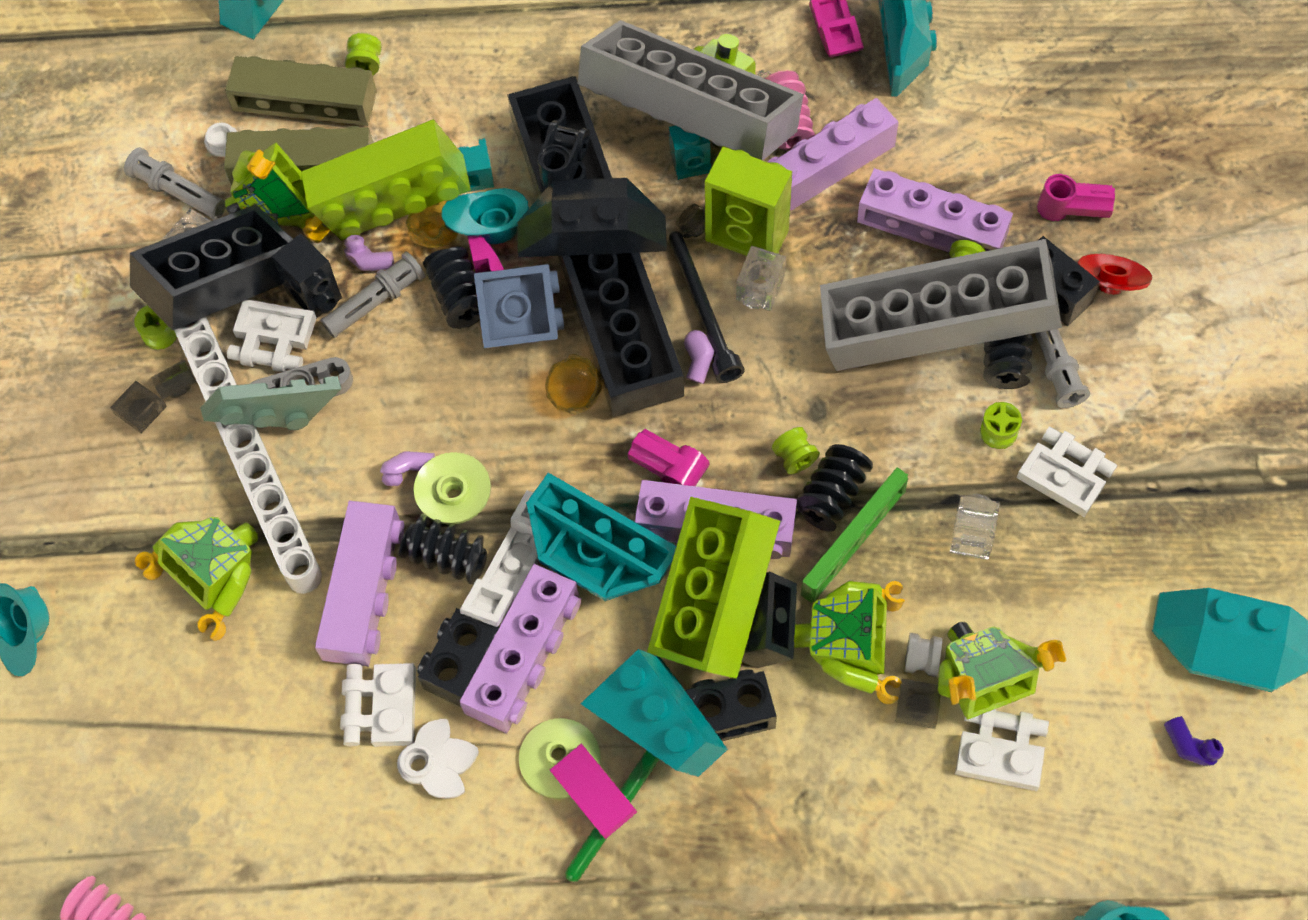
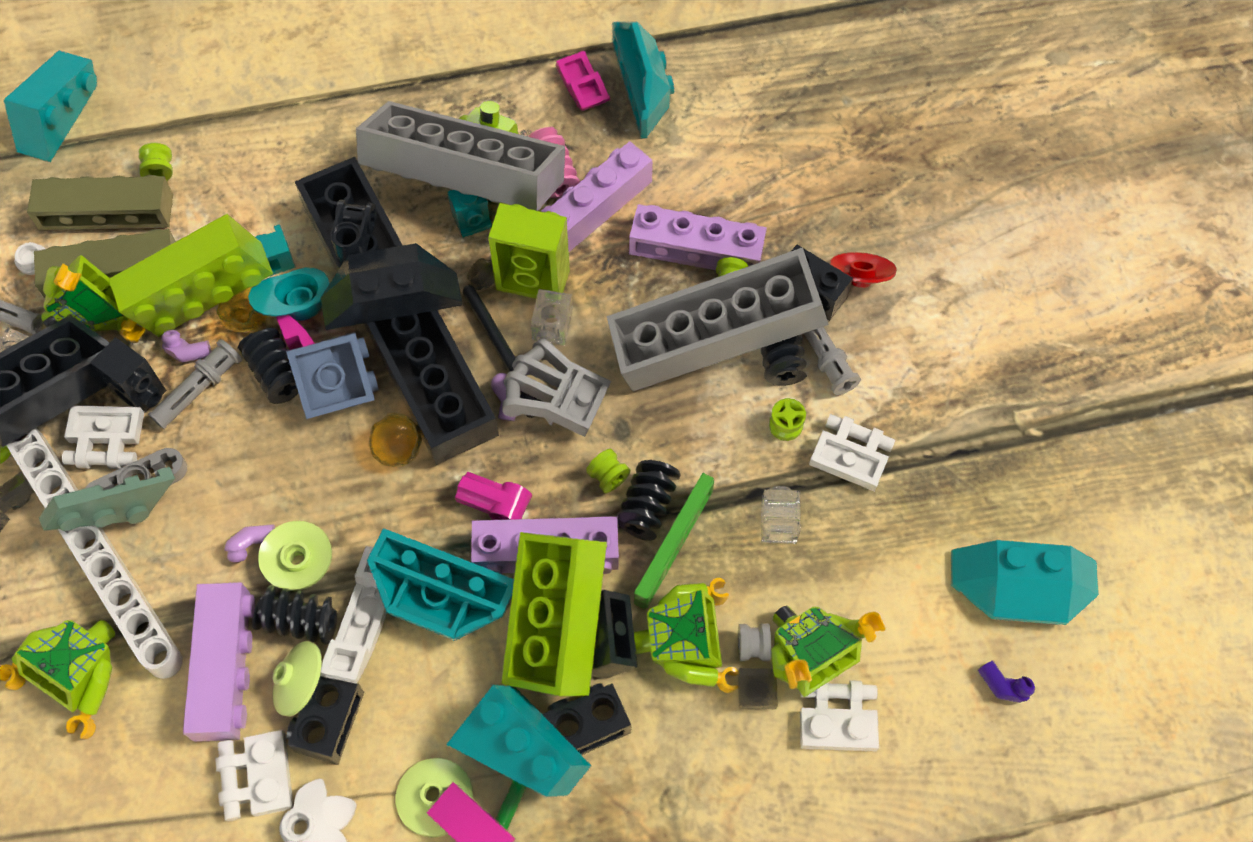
camera: 15 degrees left, 0 degrees up
lavender brick [460,564,581,733] -> none
dark pink piece [1037,174,1115,221] -> none
none -> yellowish green dish [273,641,322,716]
none -> light grey plate [502,339,611,437]

